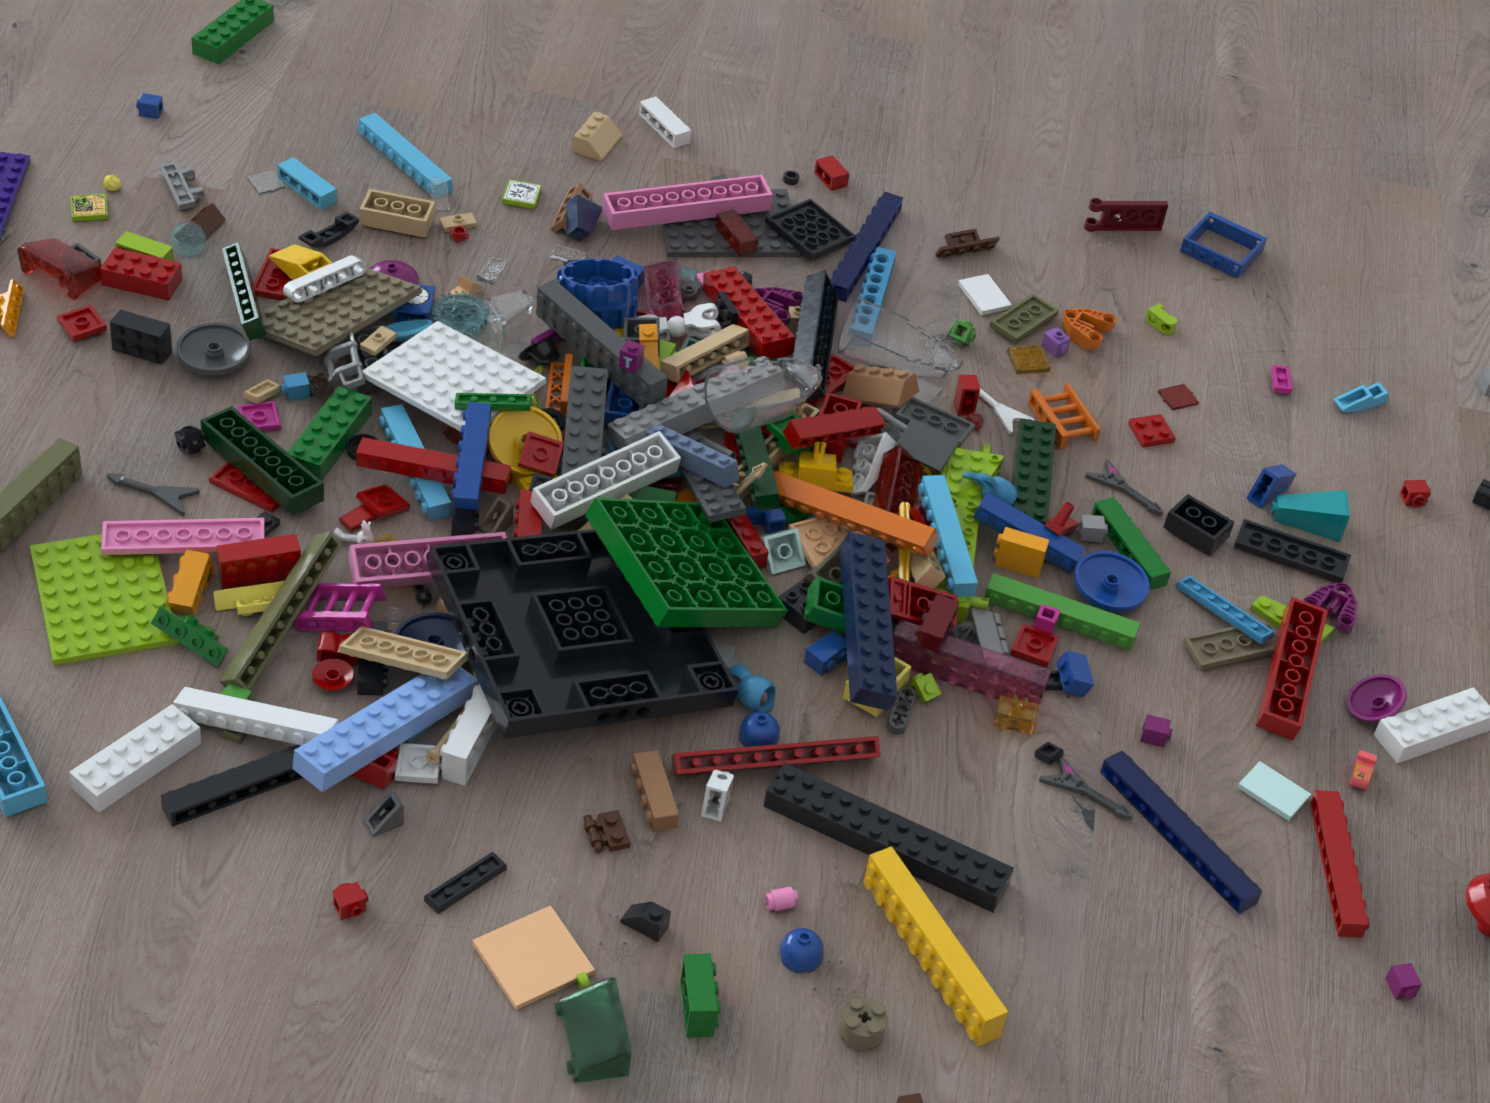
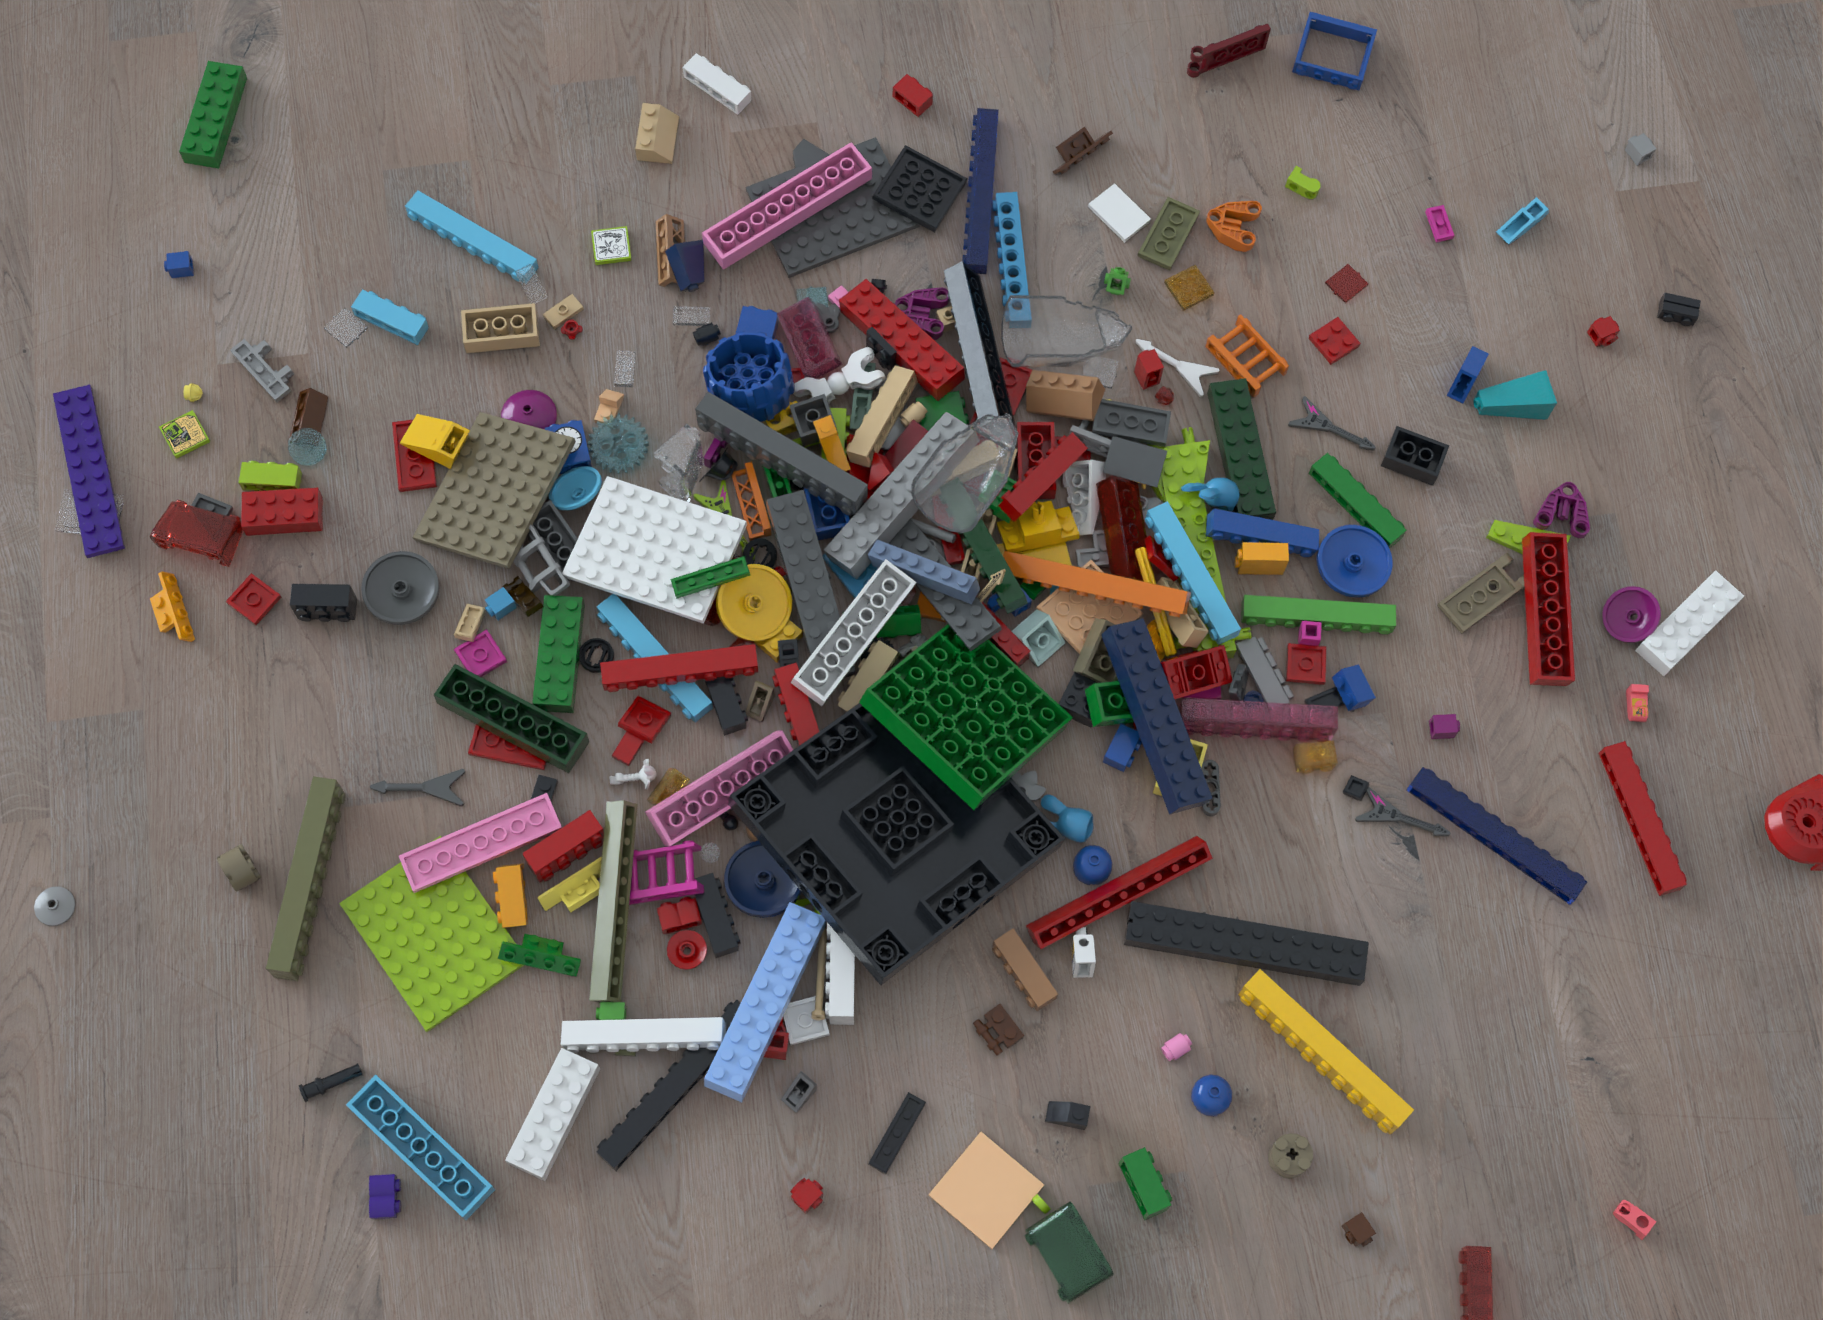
camera: 15 degrees left, 25 degrees up
black brick [174,425,206,454] -> none
brick [222,242,267,341] -> none
white beam [283,255,367,303] -> none
black slope [298,212,359,248] -> none
tan plate [339,626,468,680] -> none
tan plate [360,326,397,356] -> none
blue brick [451,402,491,510] -> none
red plate [518,431,564,478] -> none
magenta brick [619,340,645,373] -> none
clear red brick [715,209,759,257] -> none
black tile [783,171,799,185] -> none
lime bracket [907,673,941,703] -> none
dark red brick [915,594,959,653] -> none
medium lavender brick [1041,327,1071,357] -> none
red piece [1044,501,1079,536] -> none
light grey brick [1078,515,1108,542] -> none
dark azure tile [1176,575,1275,645] -> none
black plate [1234,519,1351,583] -> none
light aqua tile [1237,761,1311,821] -> none
magenta brick [1385,963,1422,1000] -> none

